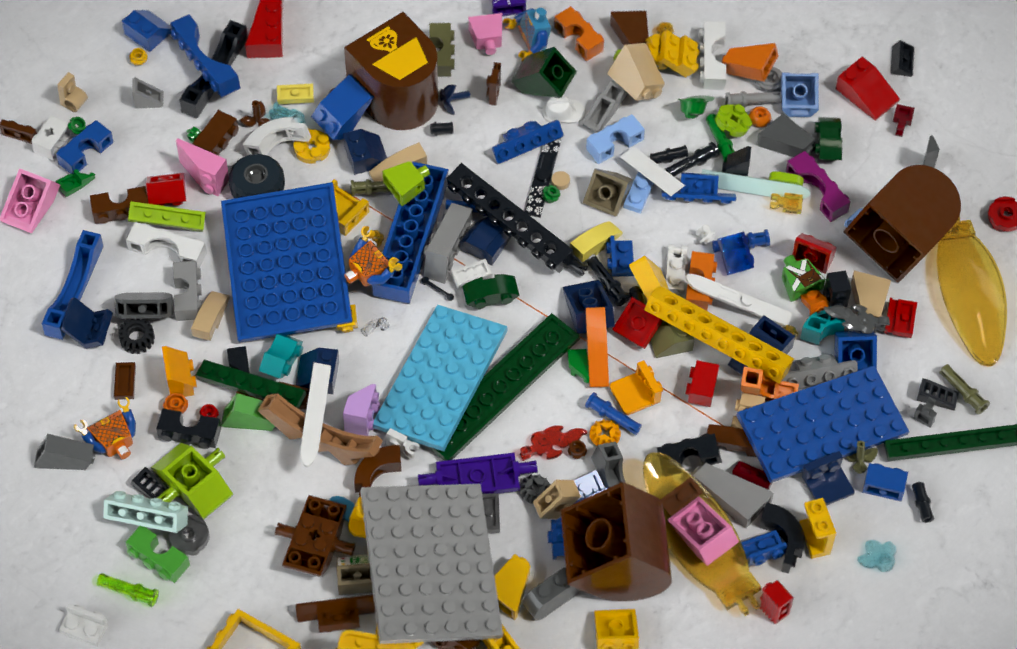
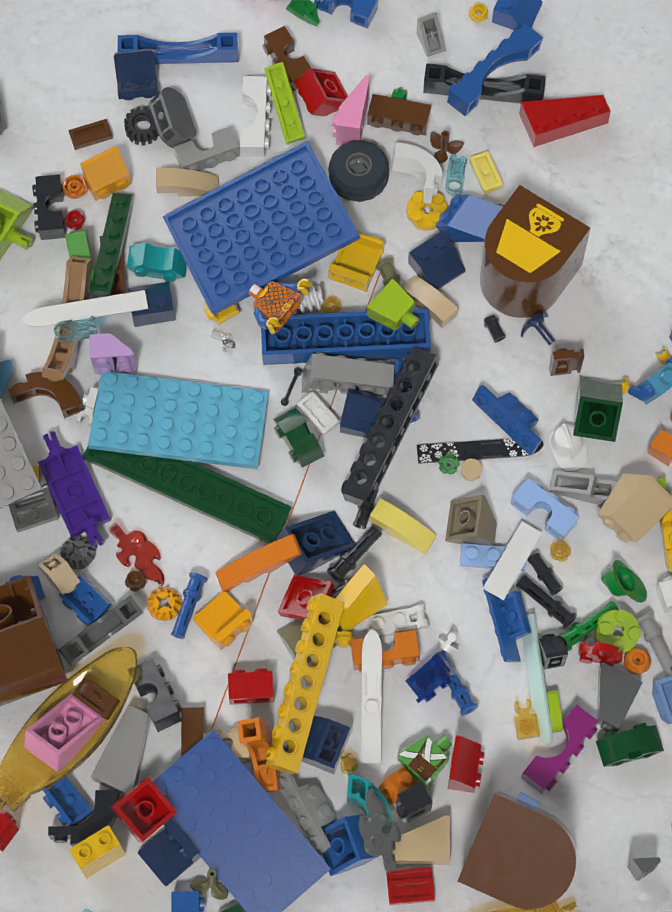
camera: 75 degrees right, 10 degrees up
torso [74,397,136,459] -> none
black slope [227,346,250,373] -> none
olive arch [429,23,455,77] -> none
bright pink torso [468,13,502,55] -> none
green slope [567,349,589,383] -> none
blue bracket [606,235,634,277] -> none
dark red slope [732,461,773,490] -> none
none -> clear light blue piece [54,316,98,343]
none -> red slope [110,777,177,843]
none -> clear yellow plate [550,541,571,562]
none -> red plate [578,642,623,667]

